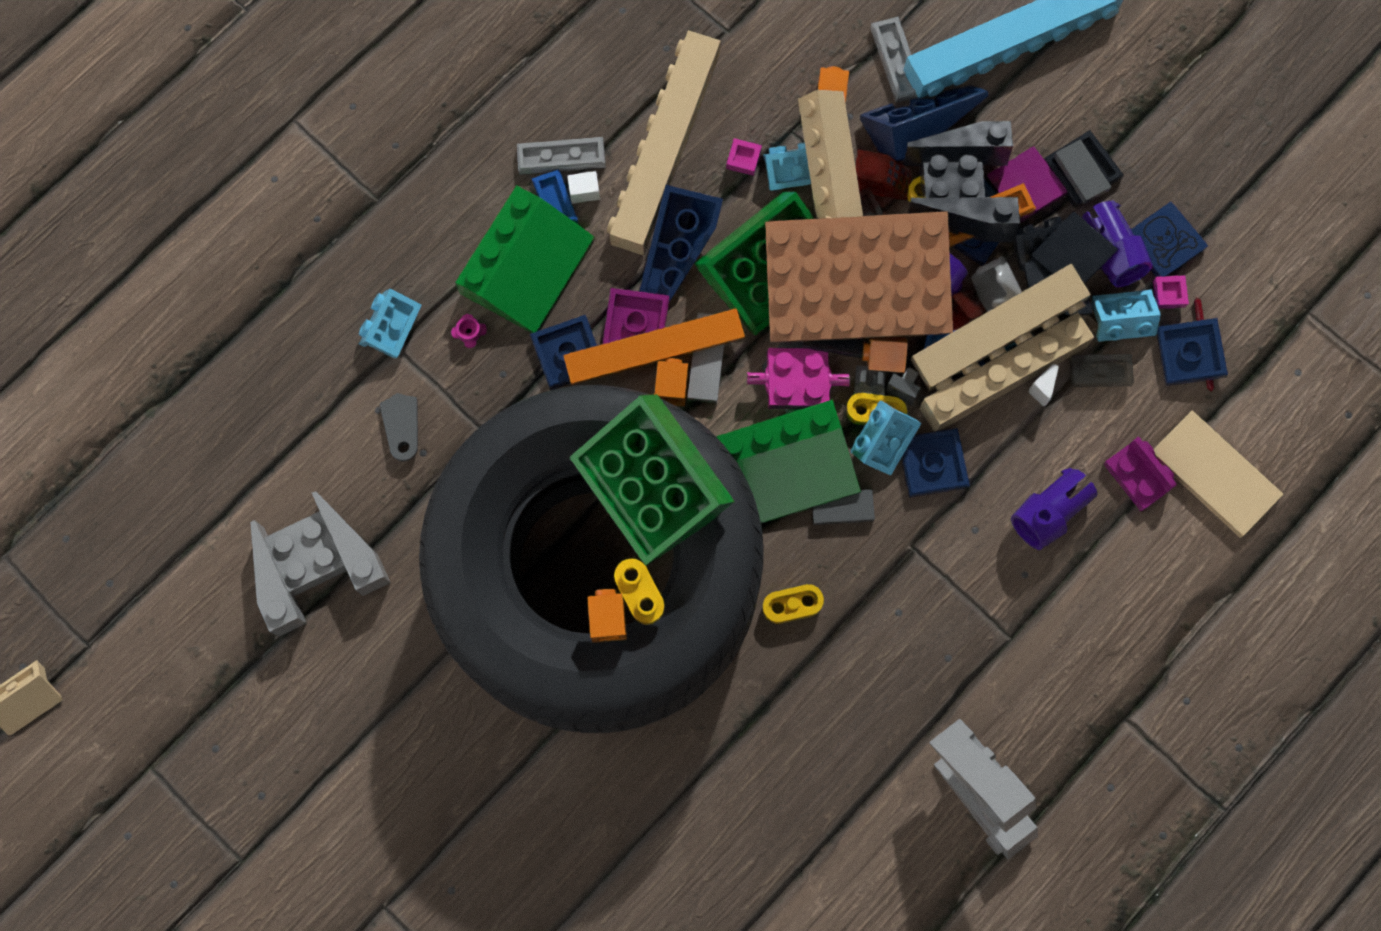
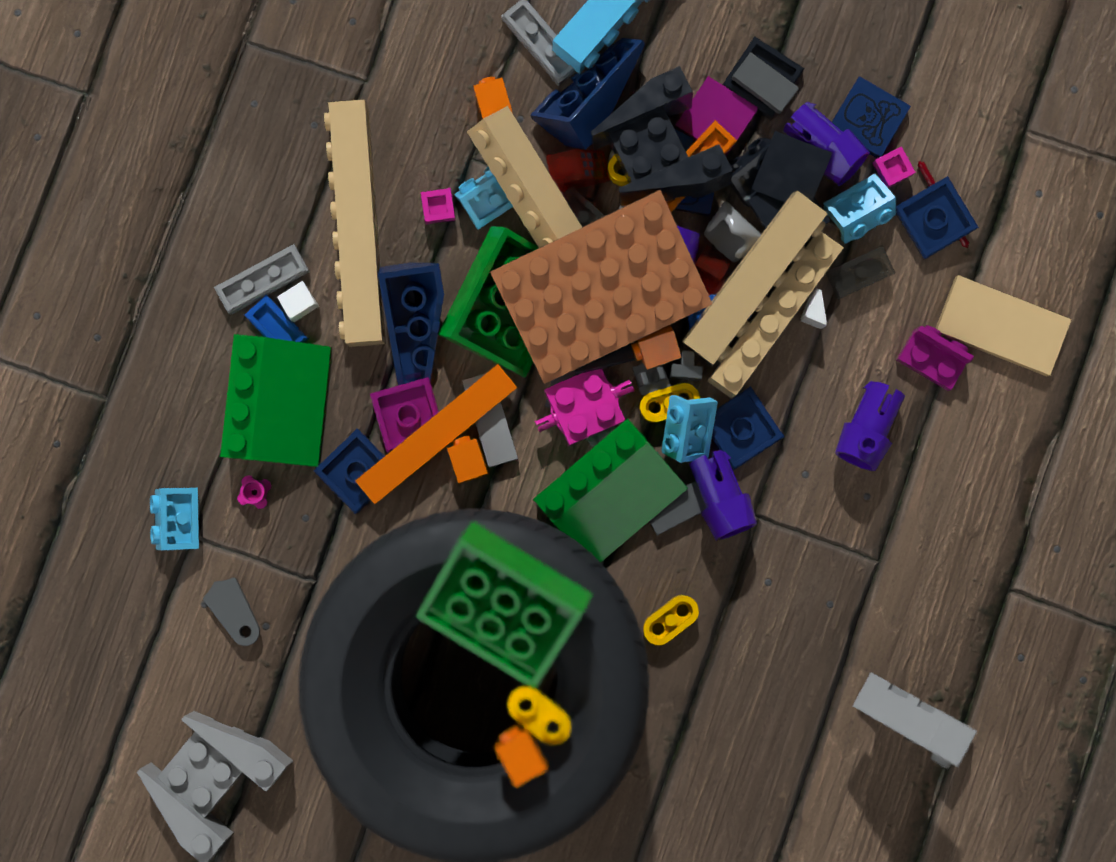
camera: 25 degrees left, 10 degrees up
none -> dark purple piece [689,450,757,541]

